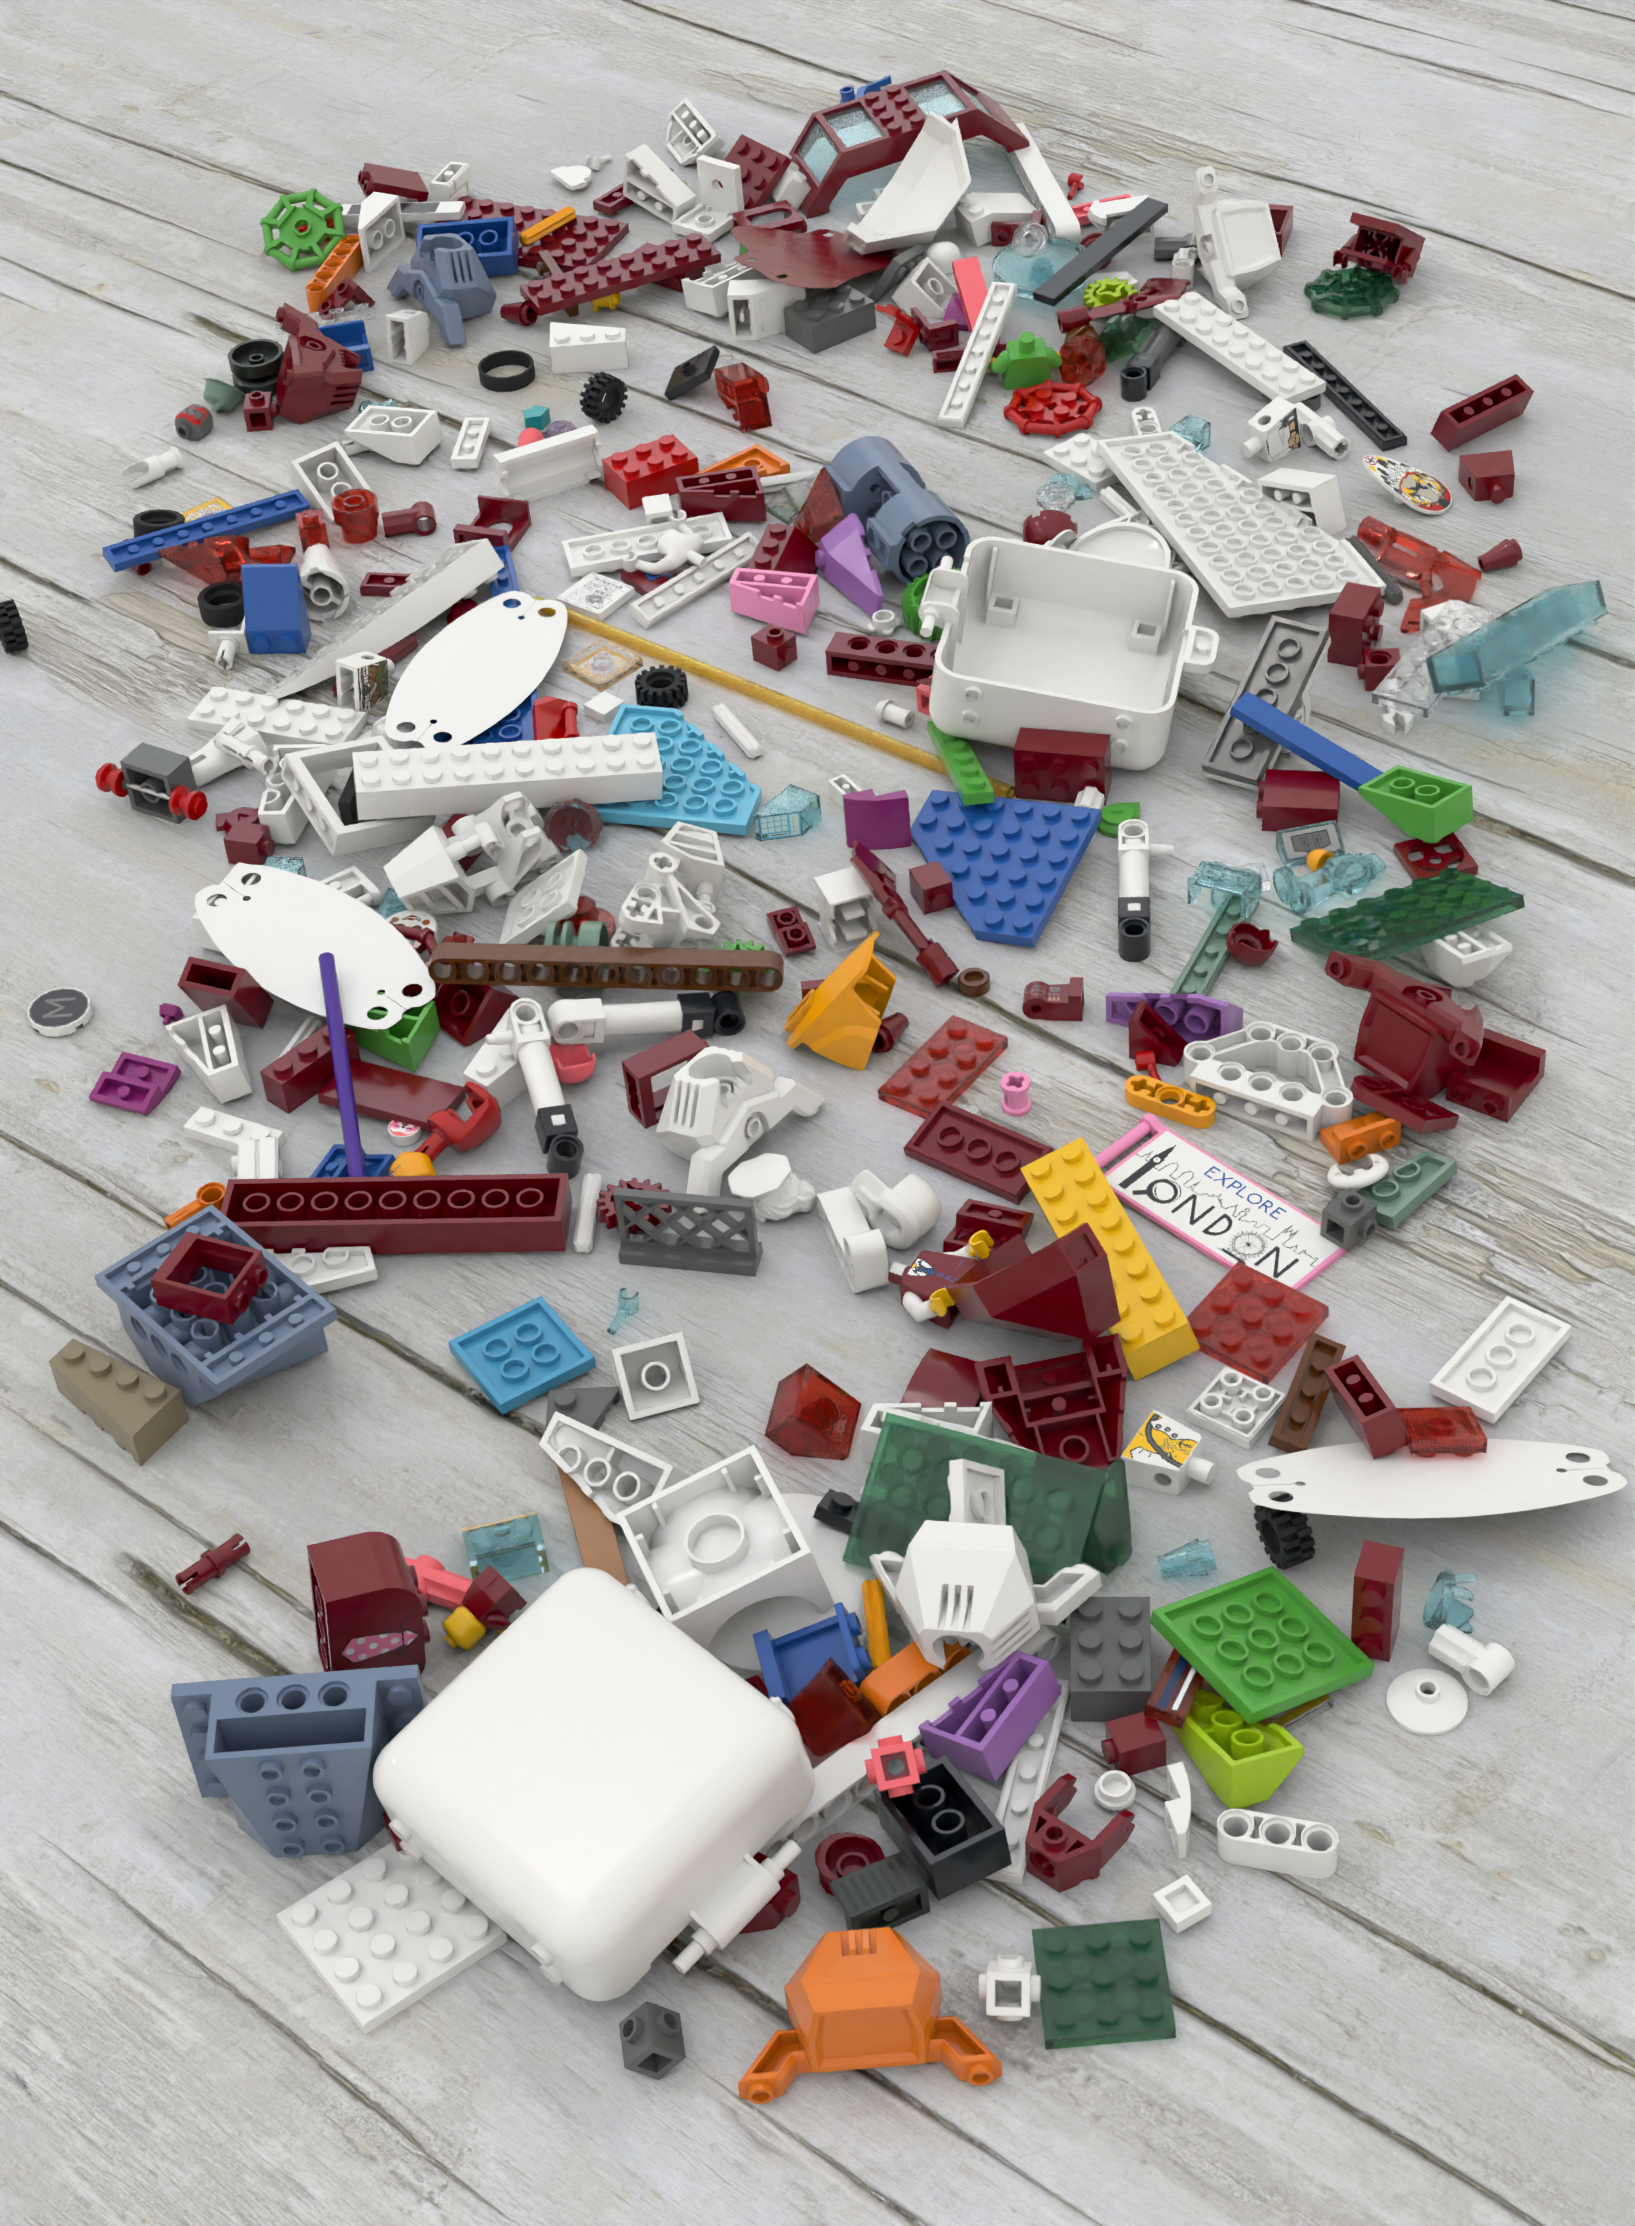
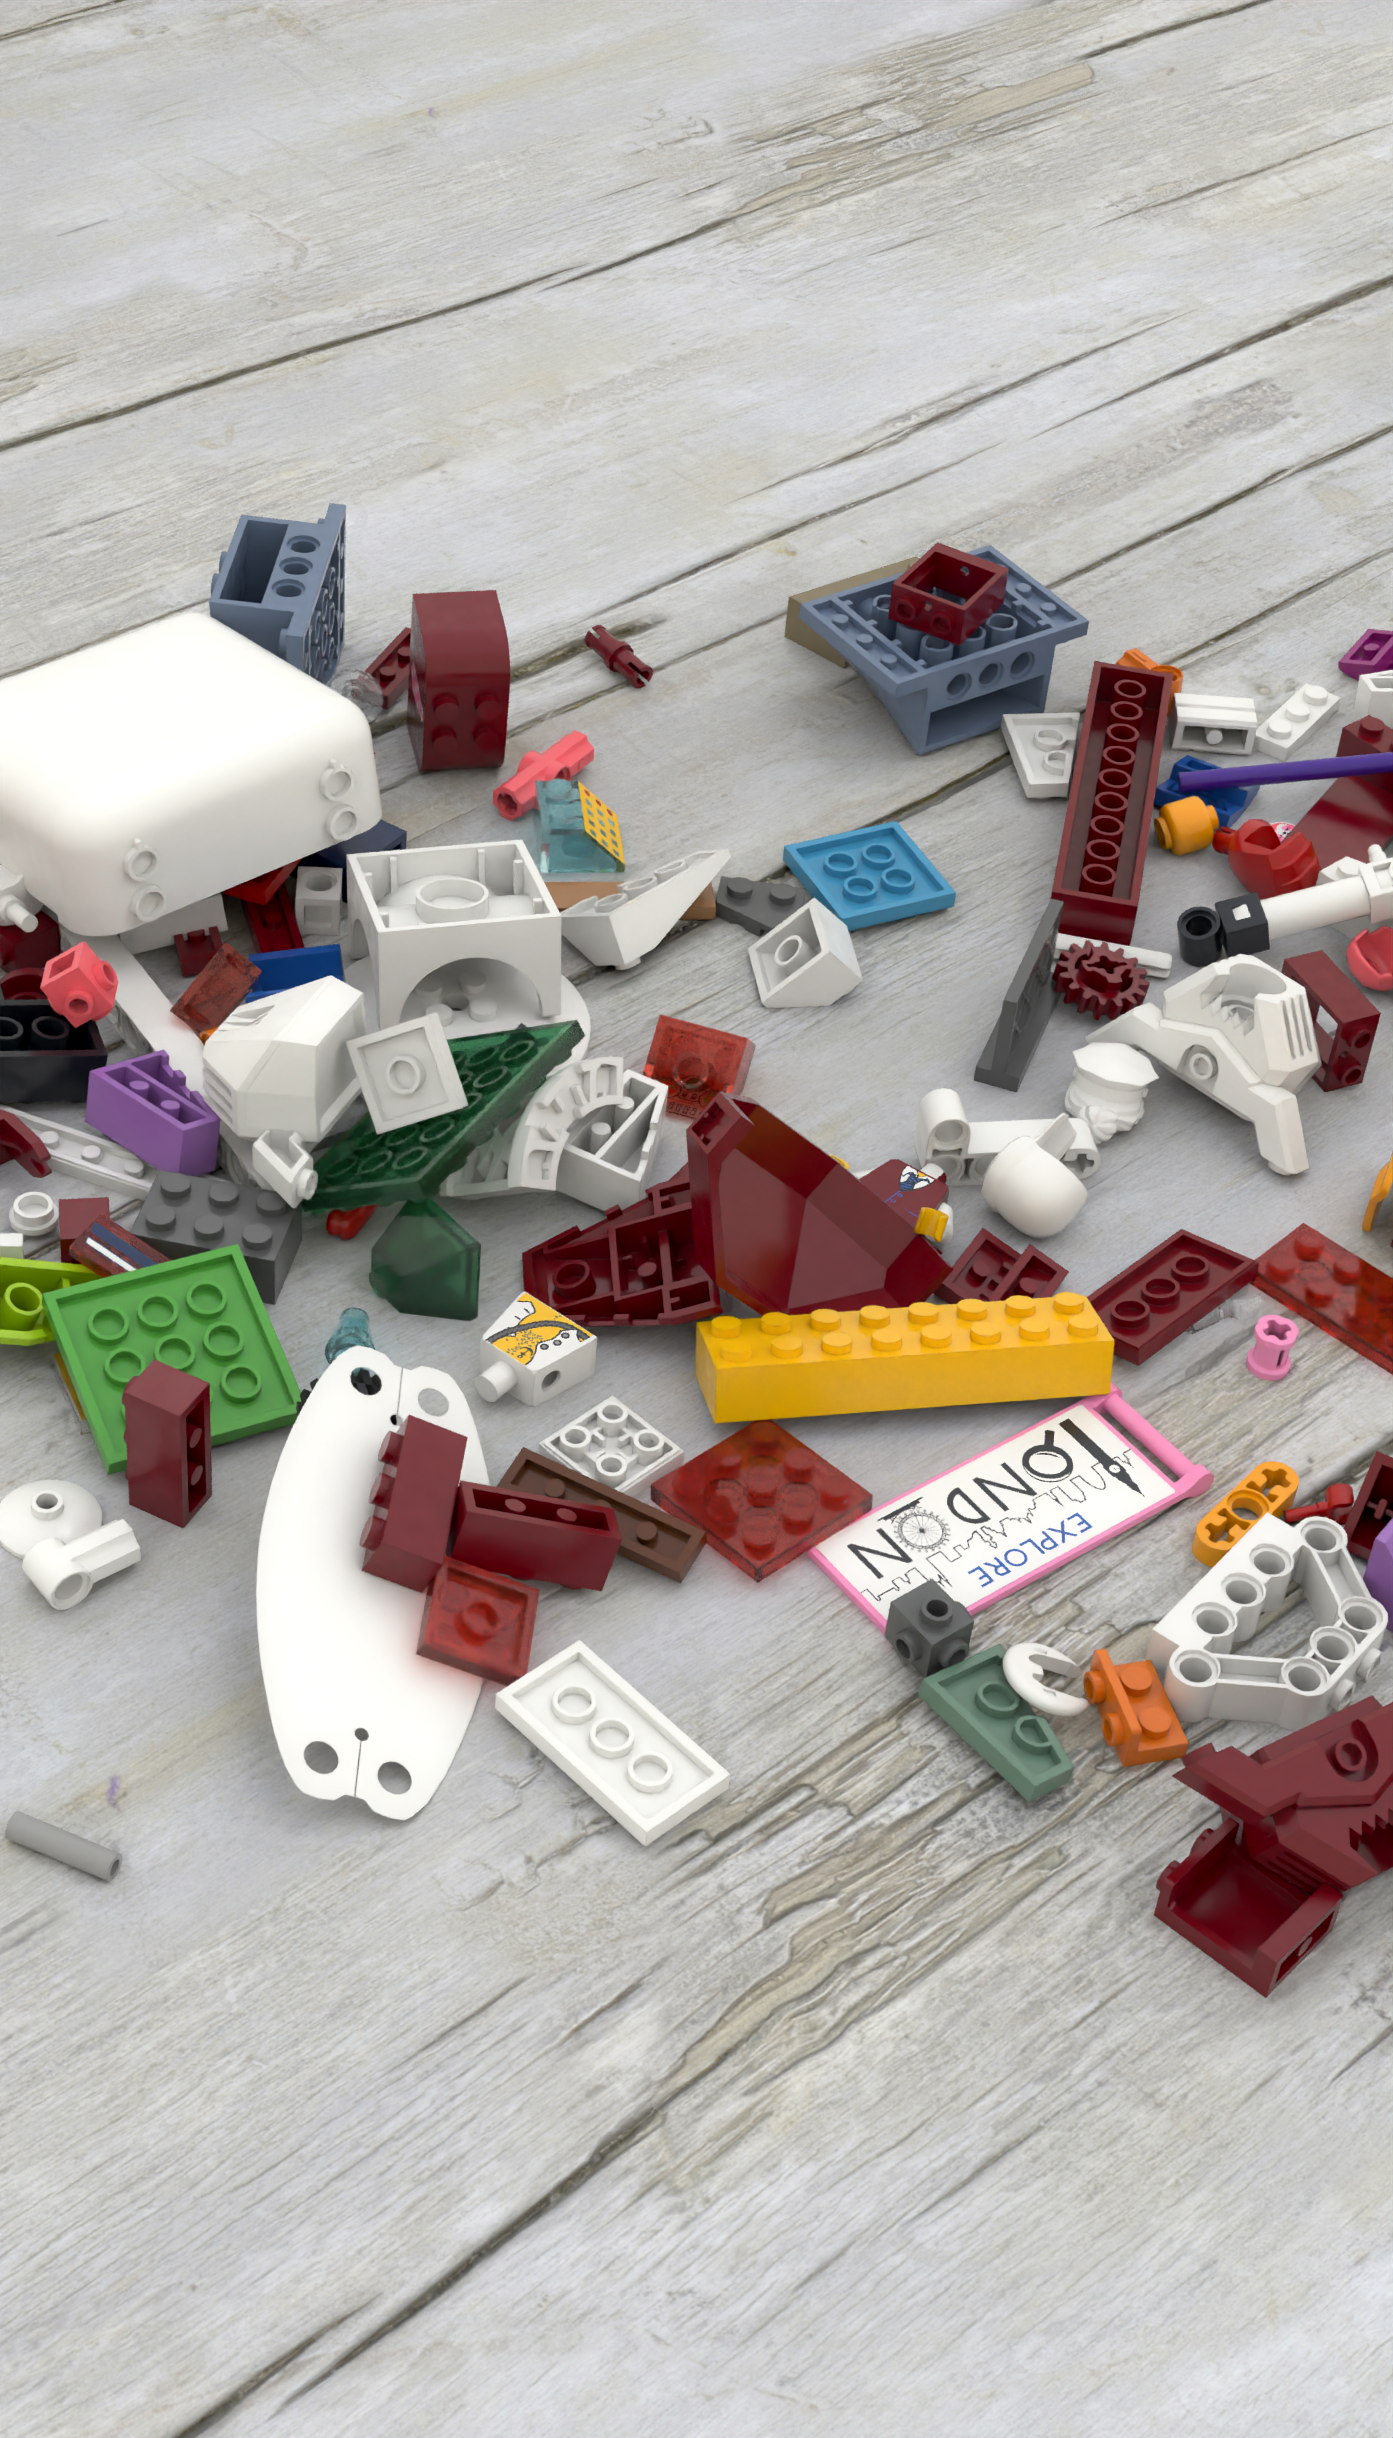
camera: 90 degrees right, 0 degrees up
dark red piece [442,1565,527,1650] -> none
clear light blue hand [607,1288,639,1335] -> none
dark red tile [1350,1075,1459,1133] -> none
clear light blue piece [1423,1570,1477,1634] -> none
none -> dark red brick [359,1415,468,1593]

